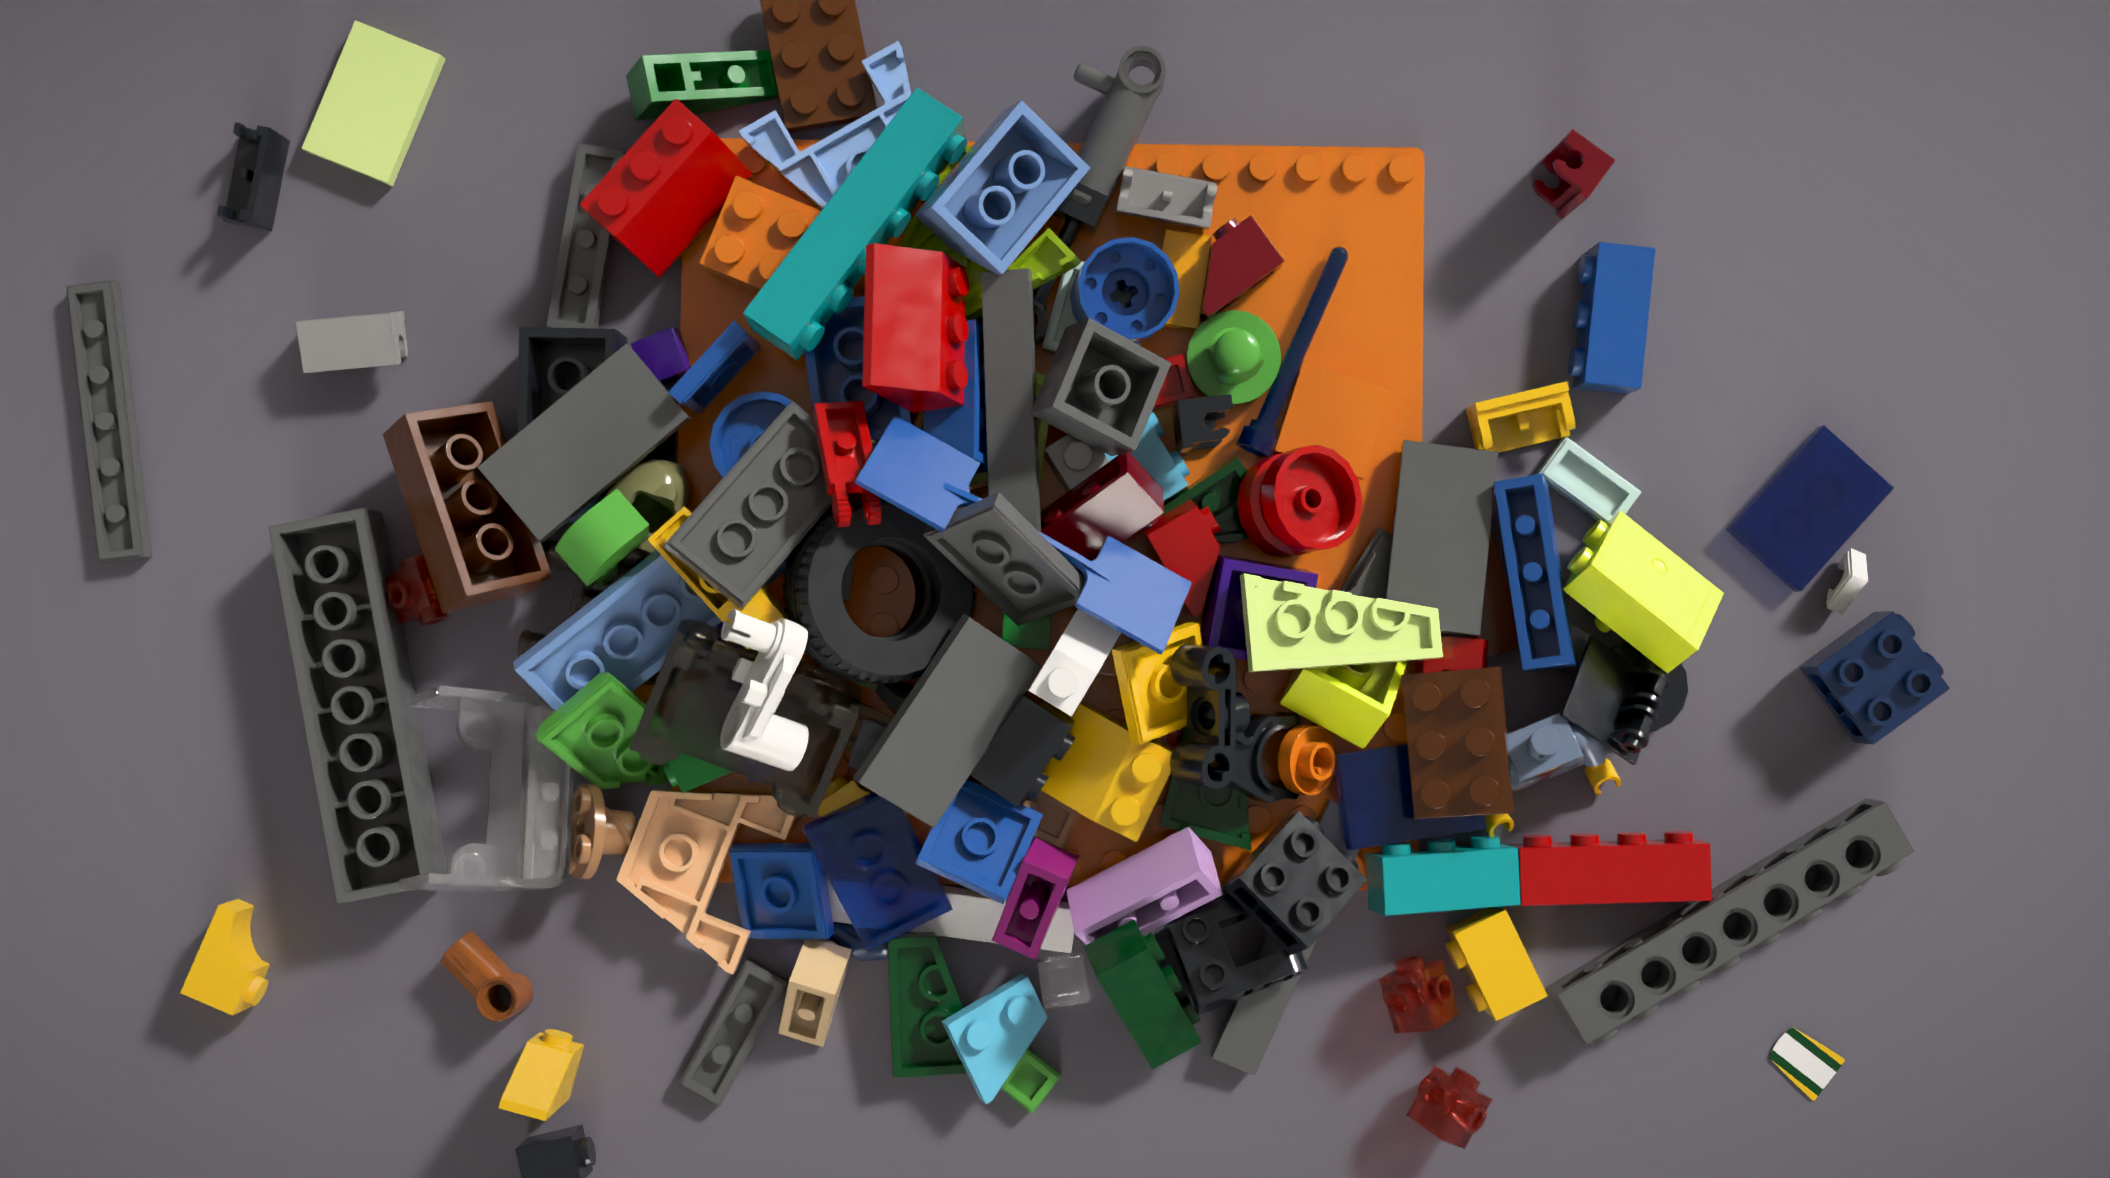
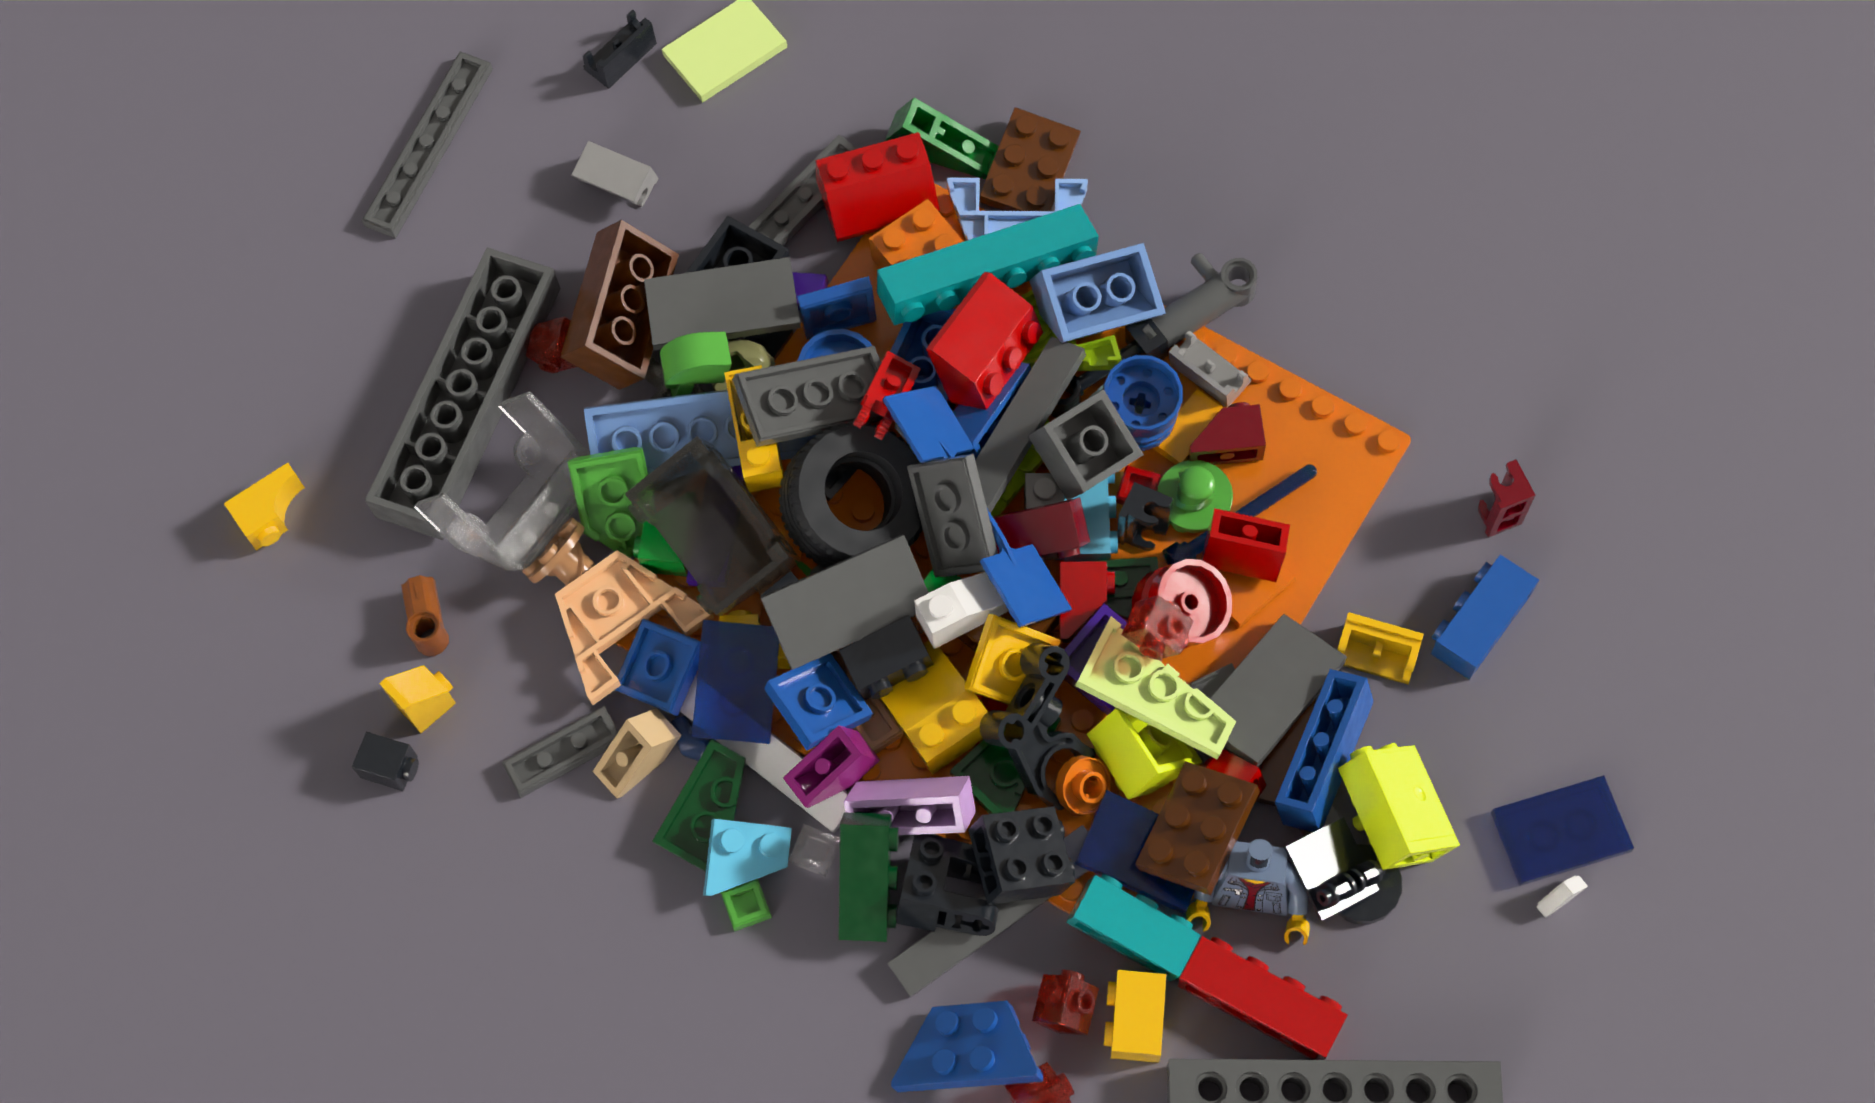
camera: 35 degrees right, 20 degrees down
white piece [720,609,809,771] -> none
light aqua tile [1536,437,1641,523] -> none
dark blue brick [1799,611,1950,745] -> none
none -> blue wing [891,1000,1043,1092]
none -> clear red brick [1121,595,1194,660]
none -> red brick [1202,508,1290,582]

